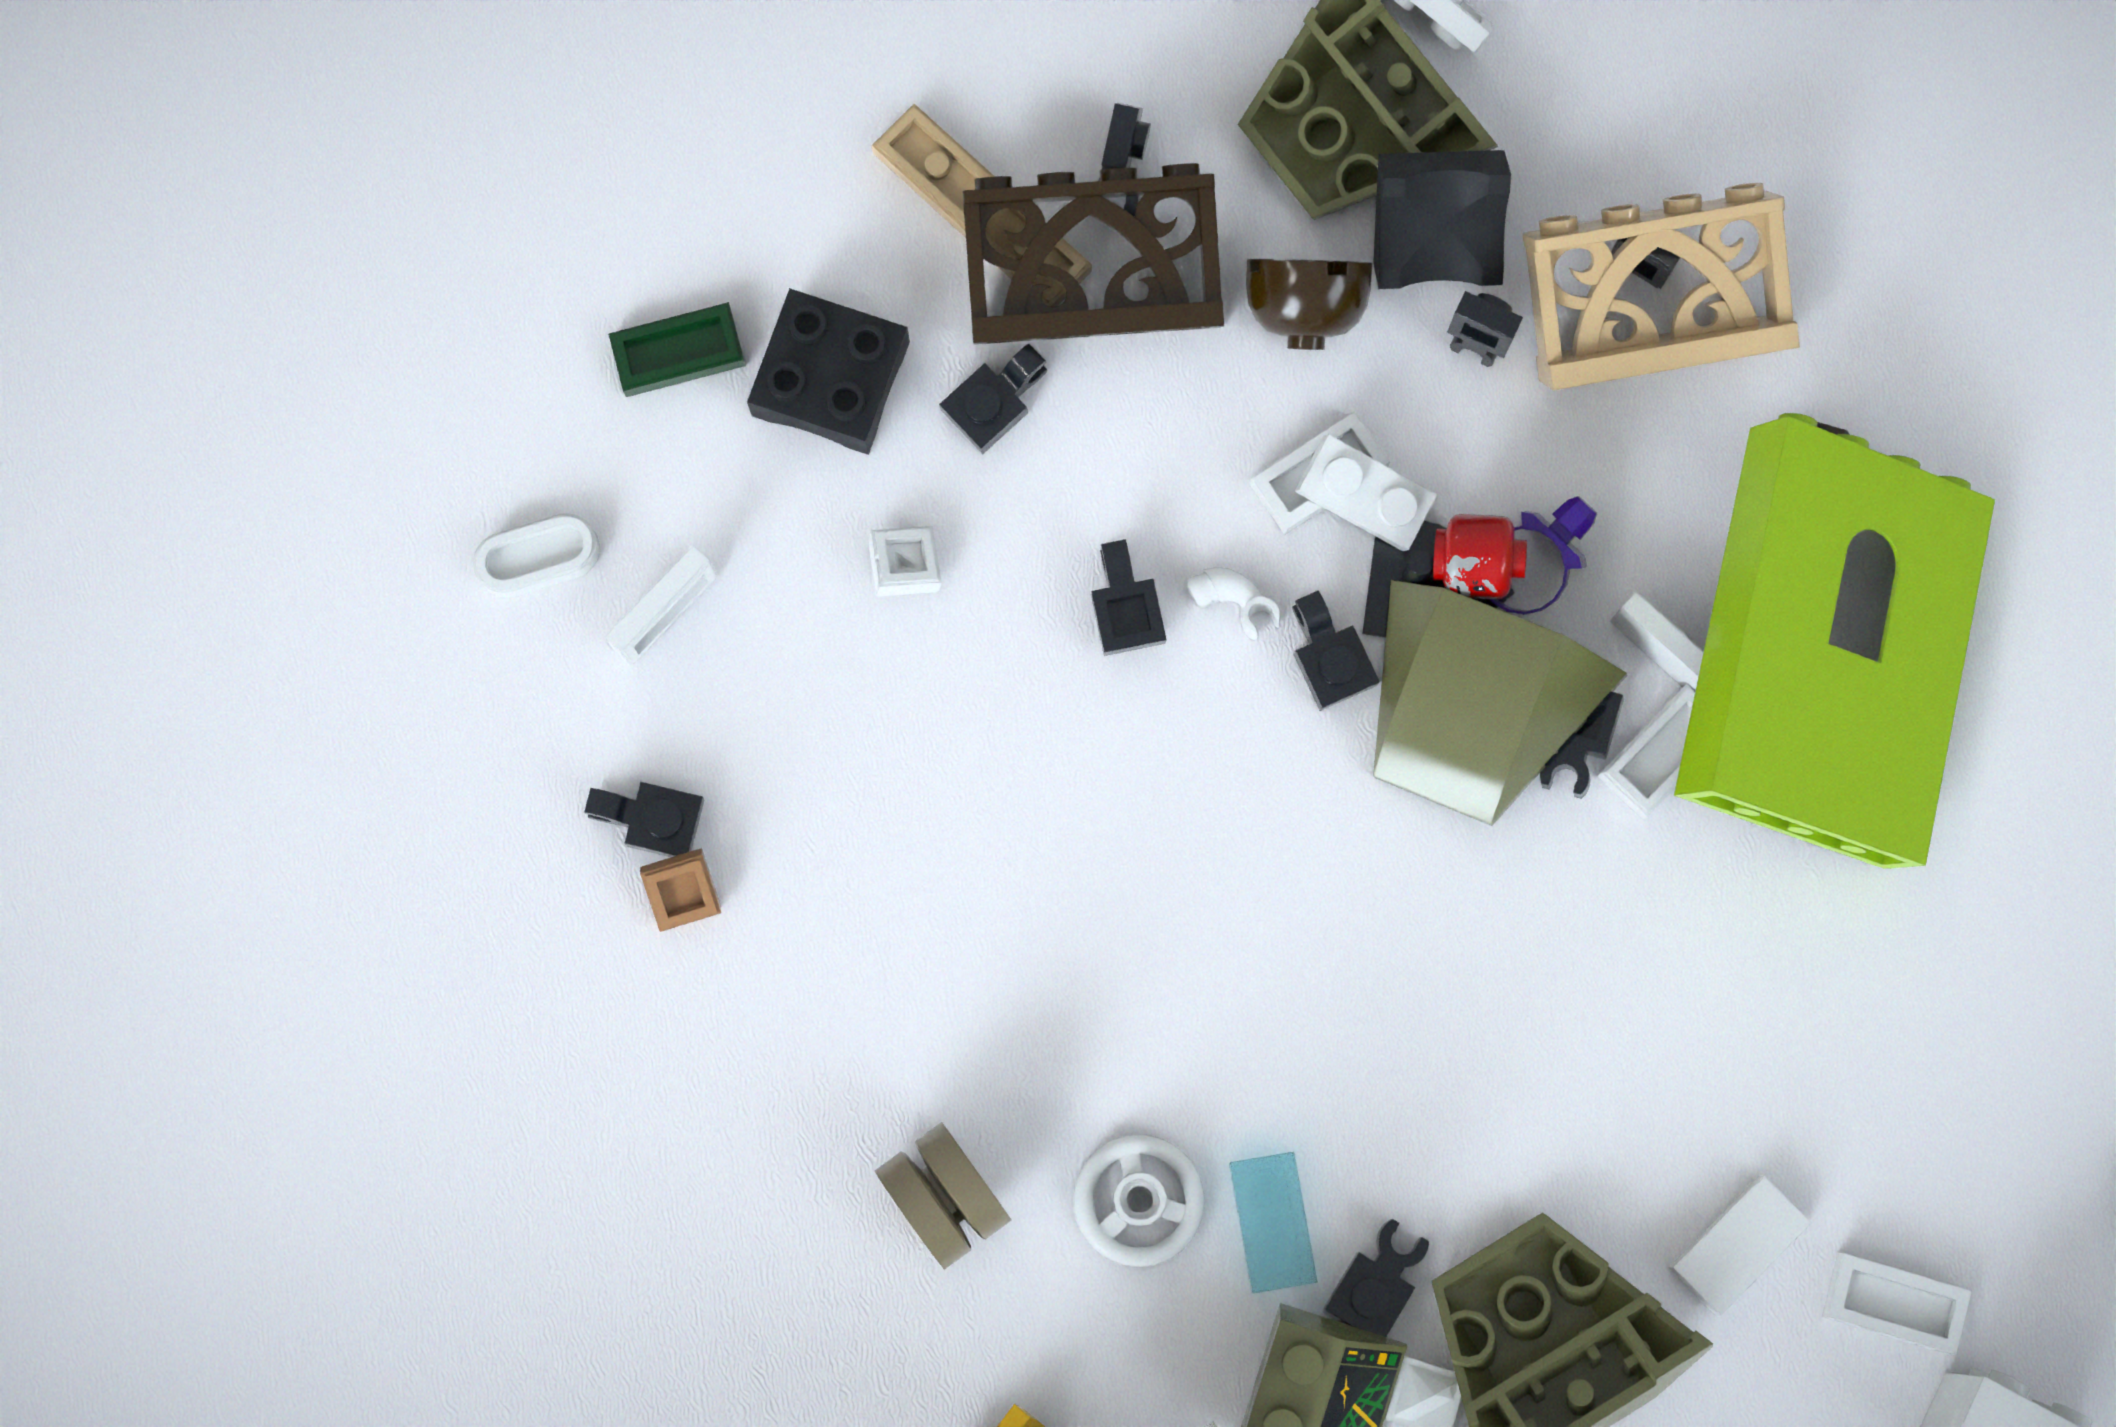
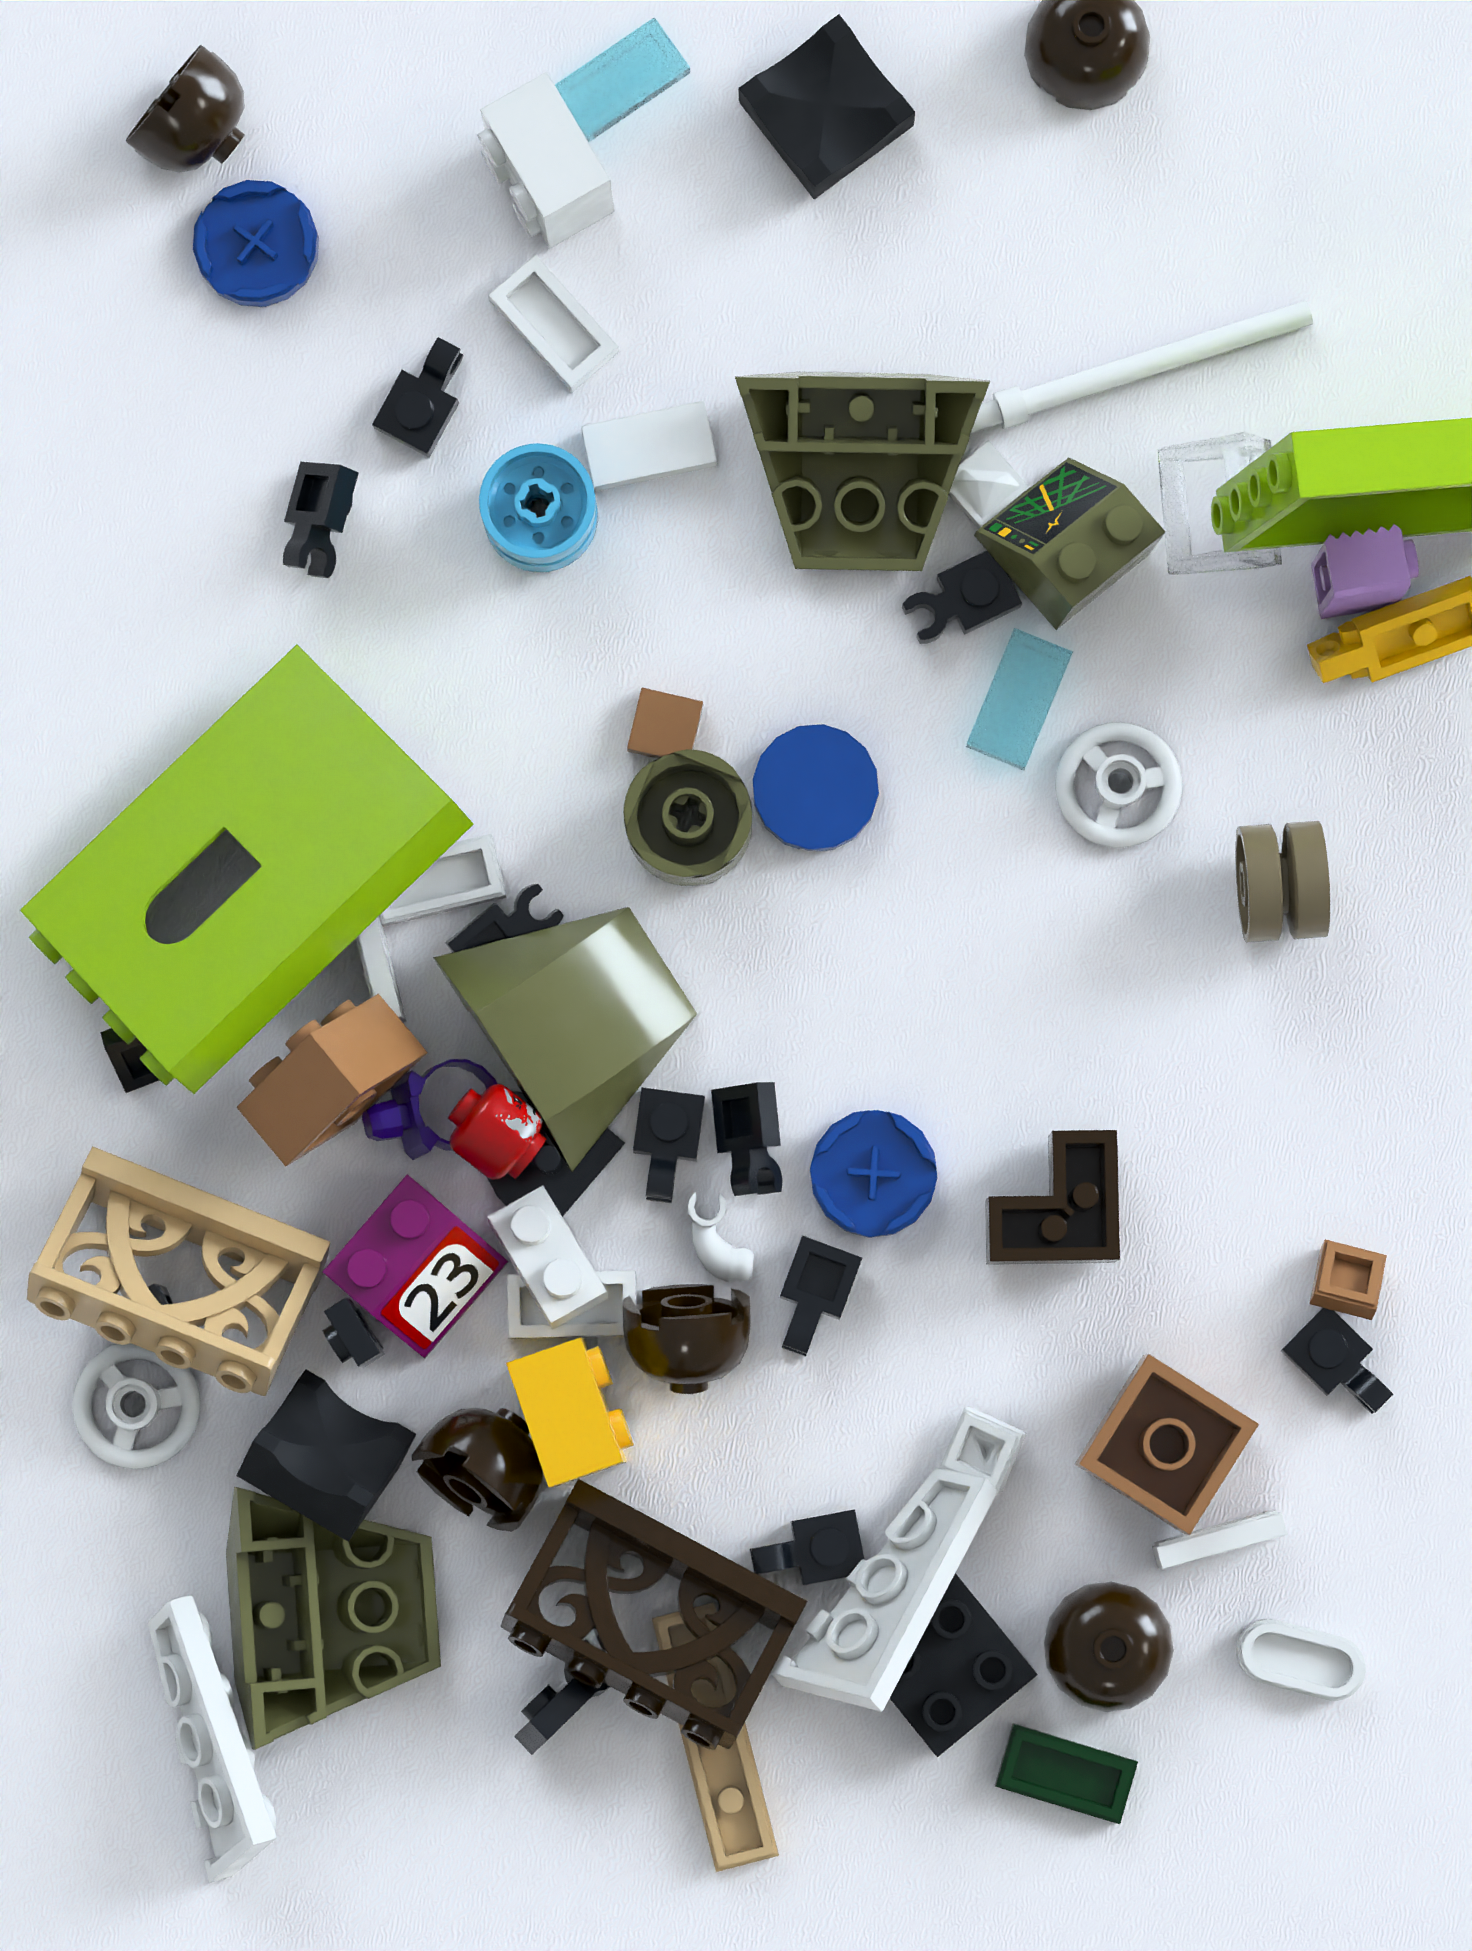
camera: 145 degrees left, 5 degrees up
none -> white piece [73,1343,200,1469]
none -> medium nougat brick [237,993,428,1167]
none -> black plate [283,462,359,578]
none -> magenta slope [323,1174,509,1358]
none -> black plate [372,337,464,458]
none -> medium azure wheel [479,443,598,572]
none -> yellow brick [506,1337,634,1488]
none -> dark brown cylinder [622,1284,751,1394]
none -> olive brick [623,749,752,886]
none -> medium nougat tile [627,687,704,759]
none -> black plate [711,1082,783,1196]
none -> blue tile [753,724,879,851]
none -> white wing [770,1467,998,1712]
none -> blue tile [810,1110,937,1238]
none -> dark brown brick [985,1130,1120,1265]
none -> dark brown cylinder [1044,1582,1174,1712]
none -> medium nougat brick [1075,1354,1259,1535]

